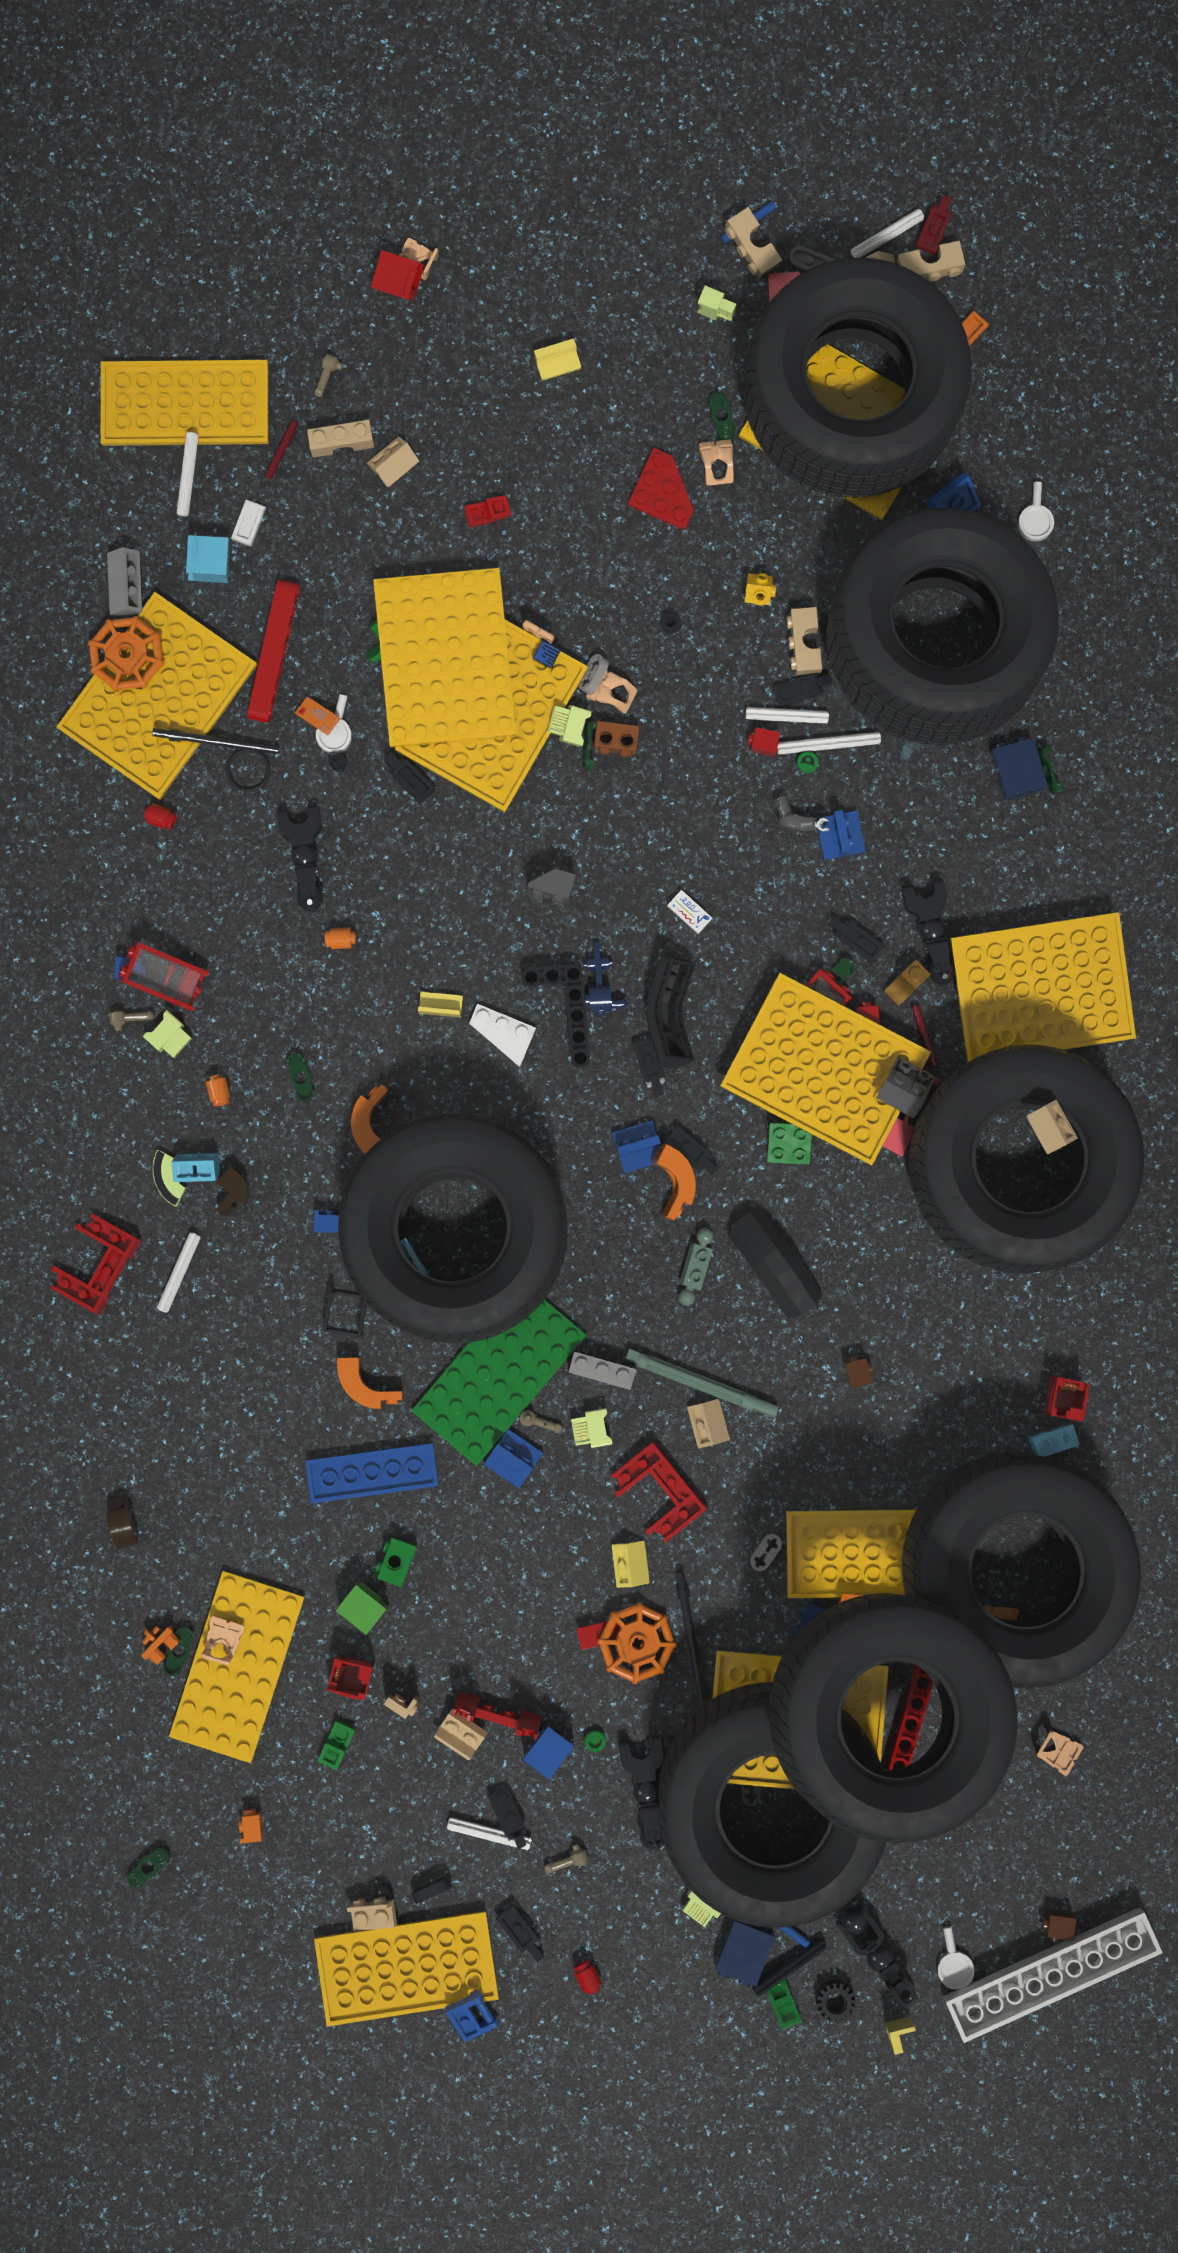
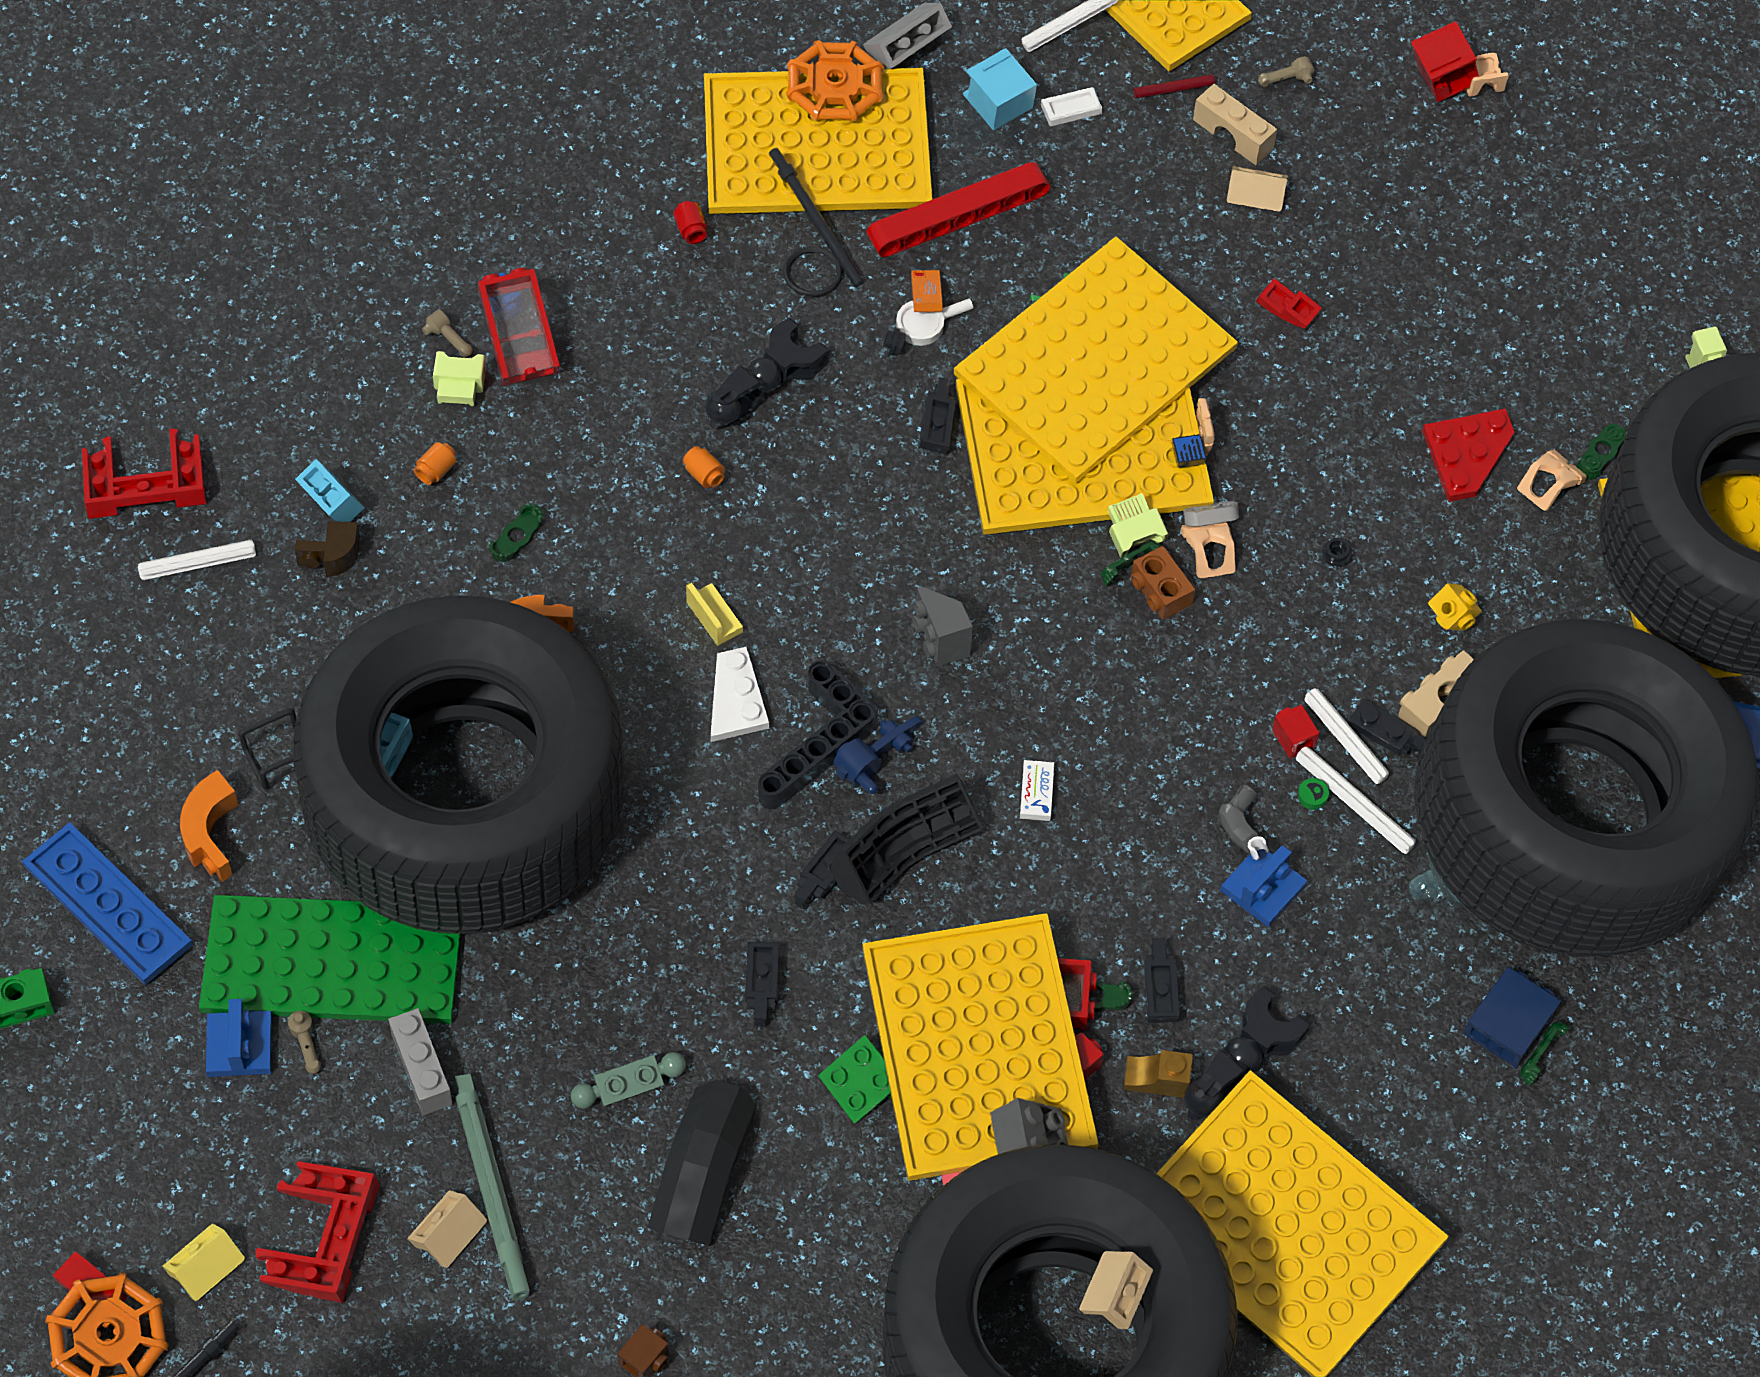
camera: 50 degrees right, 25 degrees down
tile [153,1150,186,1207] -> none
light yellow panel [534,339,581,380] -> none
yellowish green piece [571,1408,612,1448] -> none
blue bracket [612,1121,661,1174] -> none
orange arch [651,1144,696,1220] -> none
dark red bar [911,1005,938,1068] -> none

